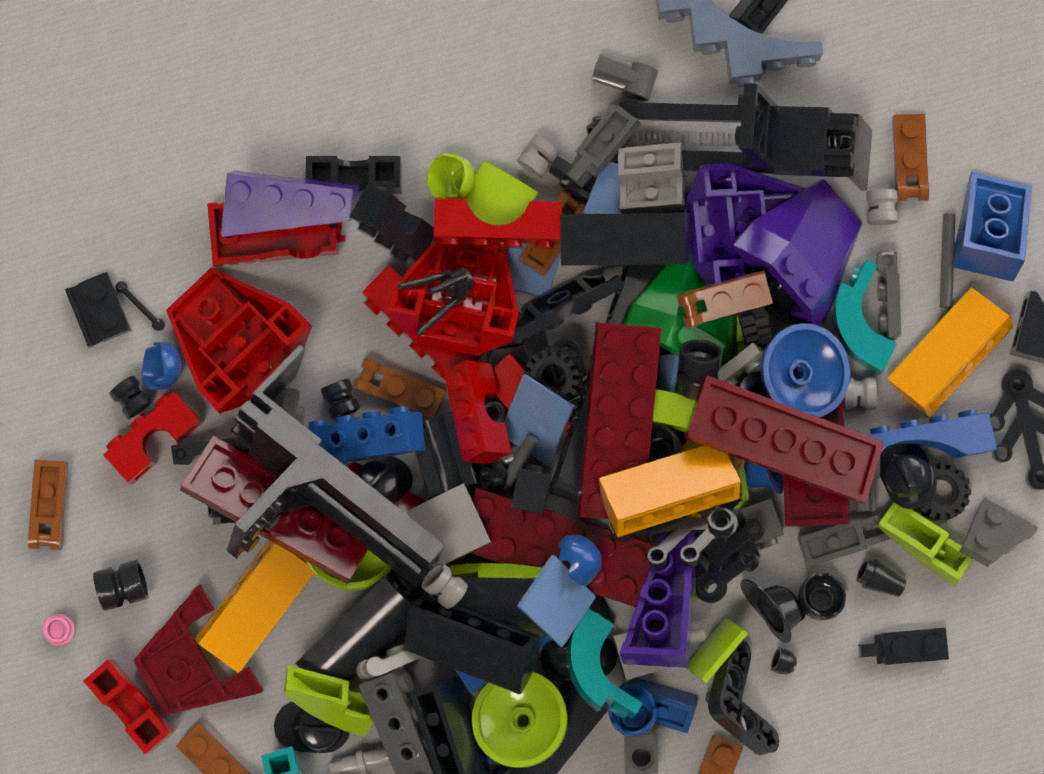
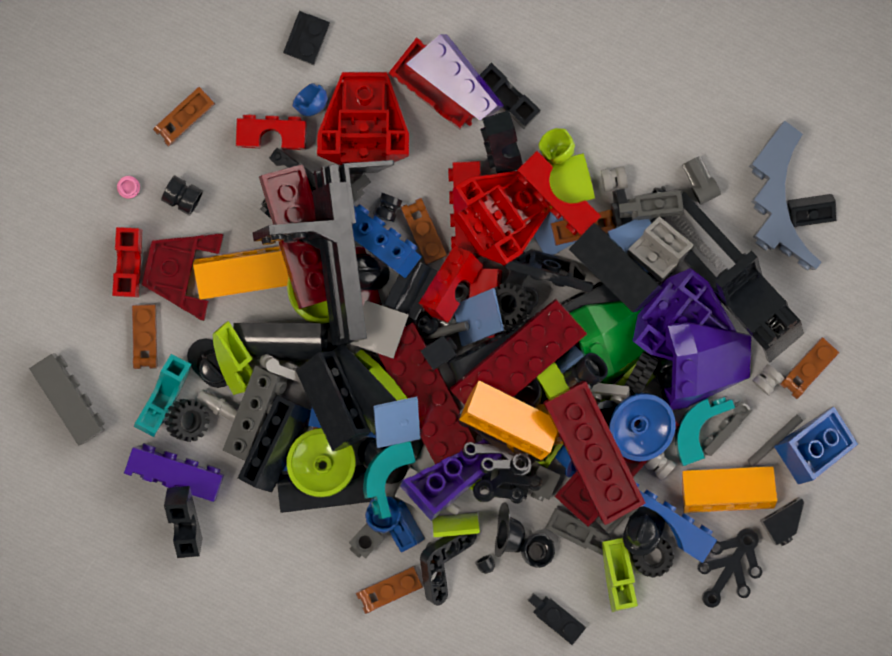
camera: 40 degrees right, 5 degrees up
black wheel [109,375,153,419] -> none
black hinge [115,281,165,331] -> none
black plant [398,267,474,336] -> none
light grey wheel [422,563,467,609] -> none
blue hair [558,534,602,586] -> none
plate [677,270,773,327] -> none
black cone [856,559,906,597] -> none
dark grey wing [959,498,1039,567] -> none

